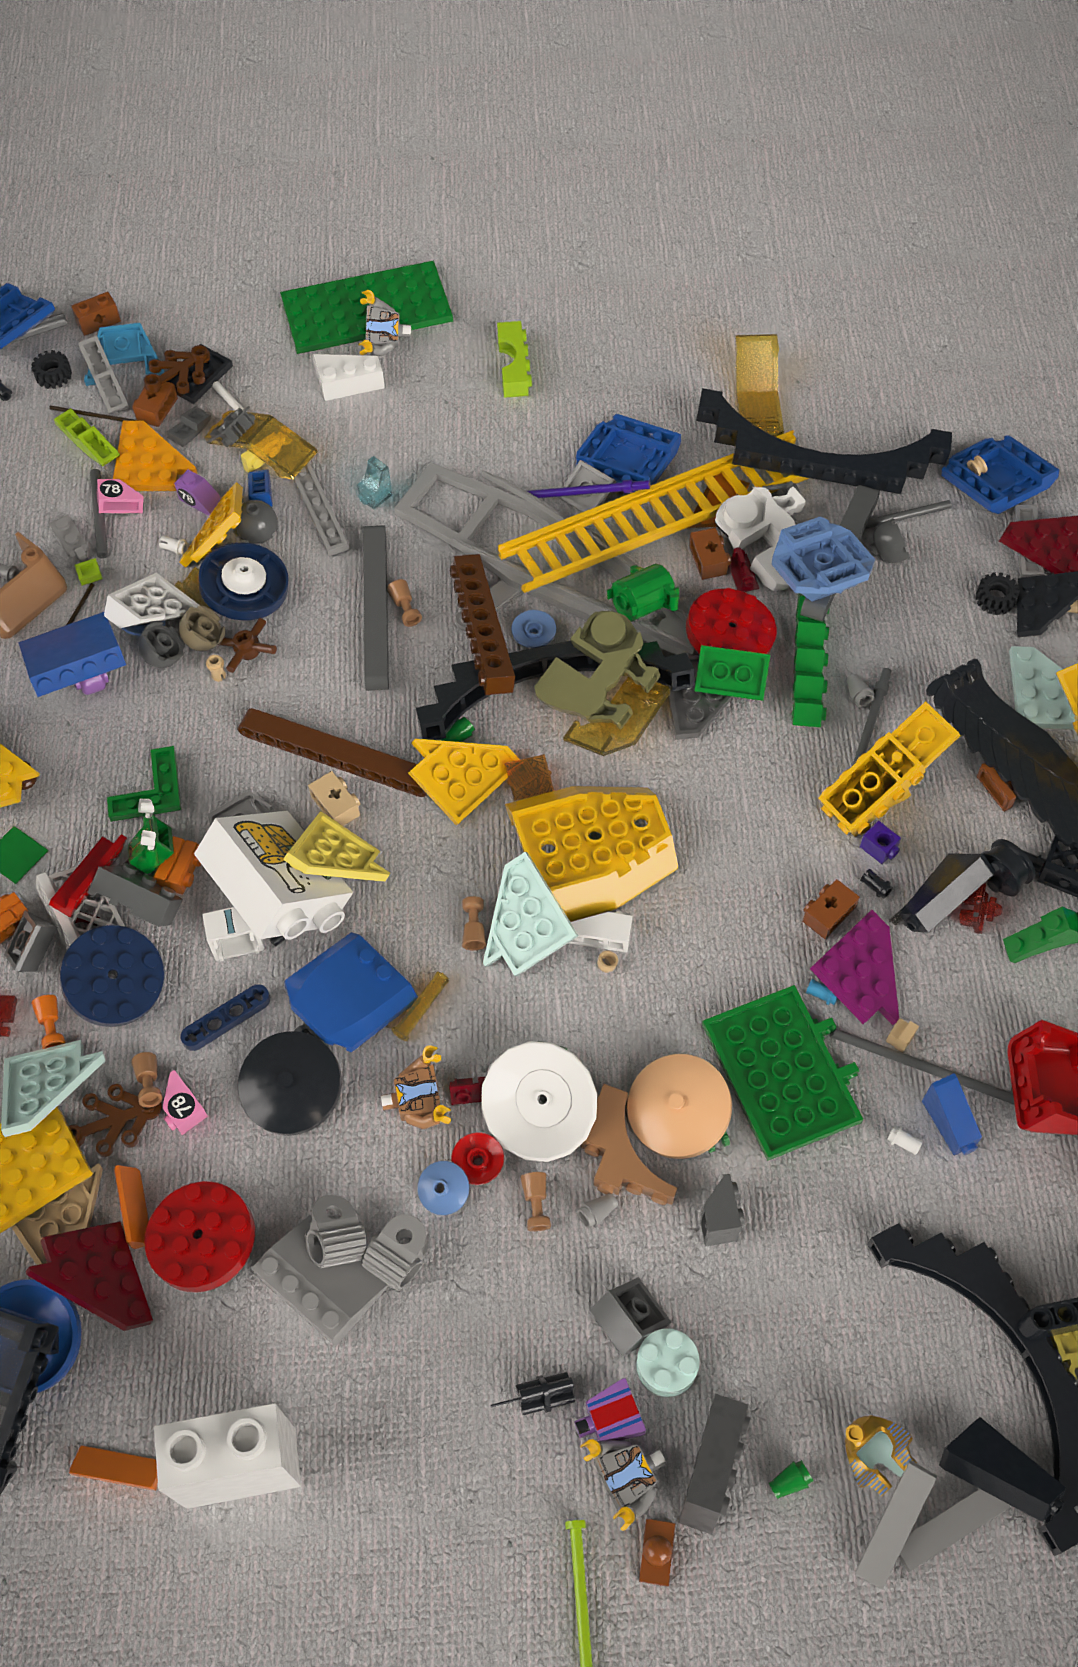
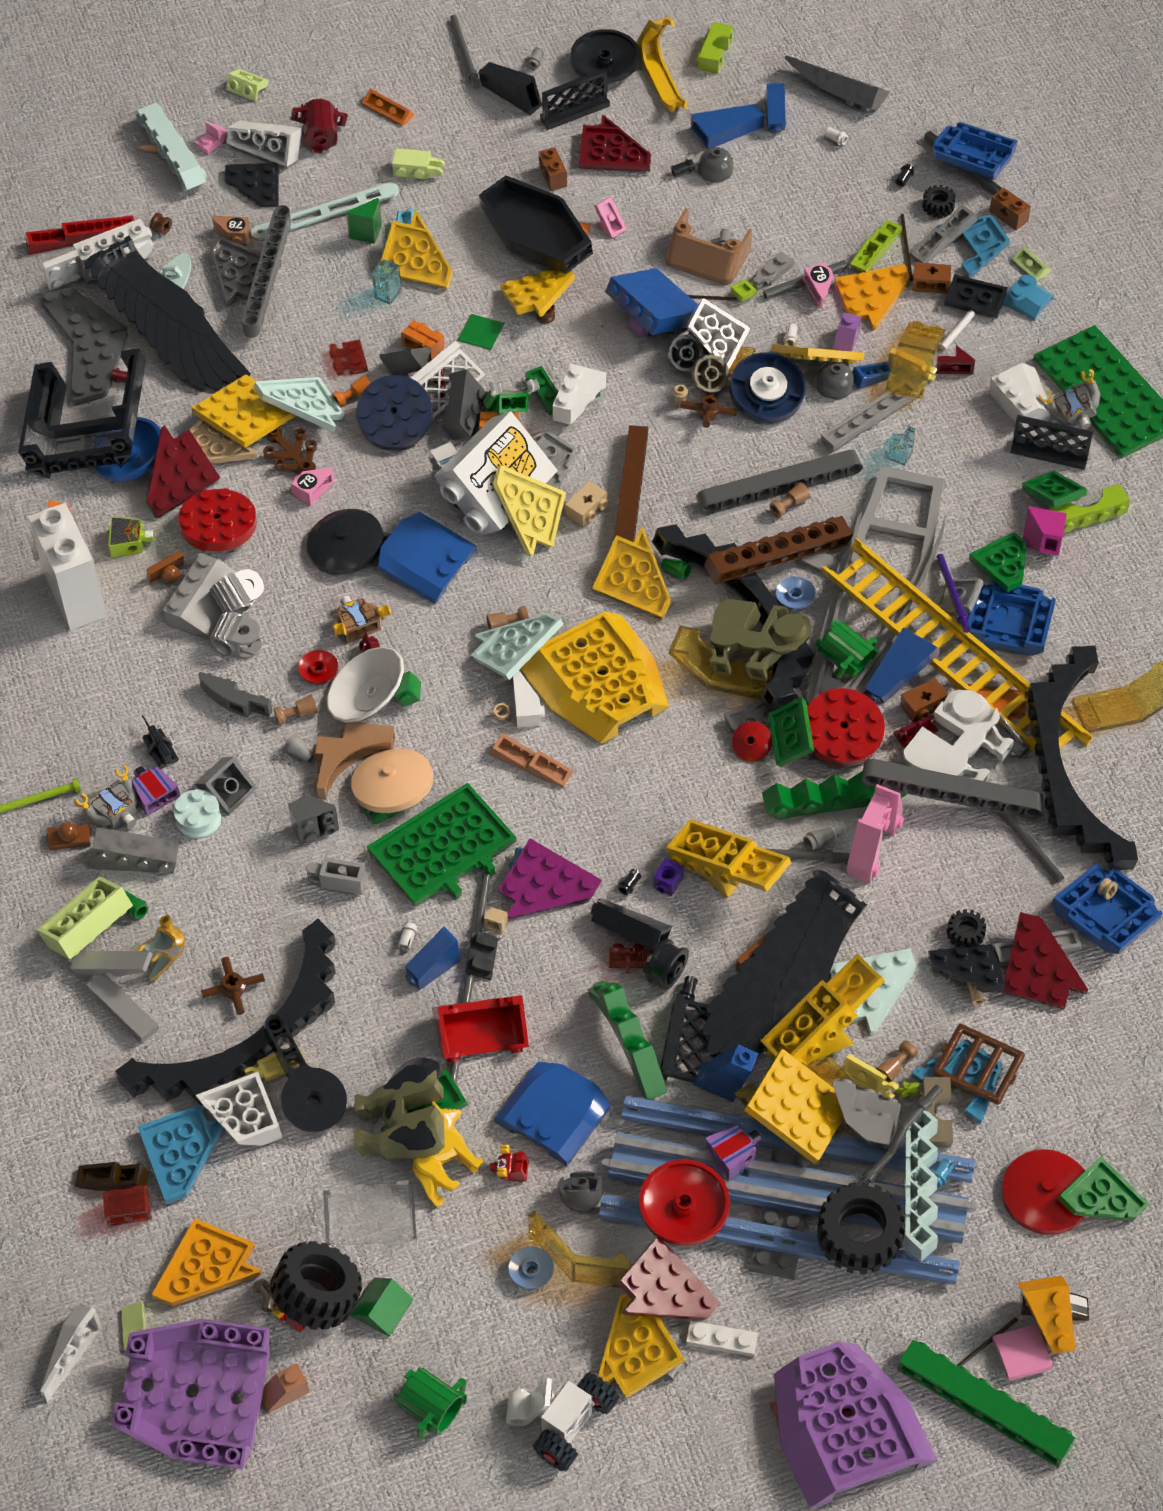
camera: 75 degrees right, 5 degrees down
red fence [49,834,127,917] -> none
orange slope [114,1165,149,1249] -> none
medium nougat piece [131,1052,162,1108] -> none
reddish brown plant [144,345,210,394] -> none
dark grey slope [167,406,211,447] -> none
dark blue beam [180,984,270,1051] -> none
dark grey hinge [207,406,256,447] -> none
clear yellow pin [391,971,449,1041] -> none
medium blue dish [418,1161,469,1215] -> none
clear orange piece [505,754,554,801] -> none
medium blue piece [771,516,875,602] -> none
dark orange brick [802,879,860,940] -> none
dark grey cylinder [870,518,910,563] -> none
black slope [939,1417,1066,1522] -> none
none -> yellowish green brick [36,876,133,959]
none -> torso [109,517,155,558]
none -> dark orange tile [146,551,184,584]
none -> dark grey slope [198,672,273,718]
none -> reddish brown bar [201,957,265,1015]
none -> light grey hinge [306,857,367,895]
none -> black piece [465,931,498,980]
none -> nougat slope [490,733,573,788]
none -> white wedge [553,364,606,425]
none -> red dish [732,721,772,762]
none -> bright pink wedge [846,784,905,883]
none -> blue slope [865,627,940,703]
none -> dark red slope [936,346,975,375]
none -> green plate [969,532,1027,592]
none -> dark azure slope [1003,275,1054,321]
none -> black fence [1010,415,1093,470]
none -> yellowish green slope [1011,246,1051,281]
none -> green plate [1022,471,1087,508]
none -> dark pink slope [1022,506,1067,556]

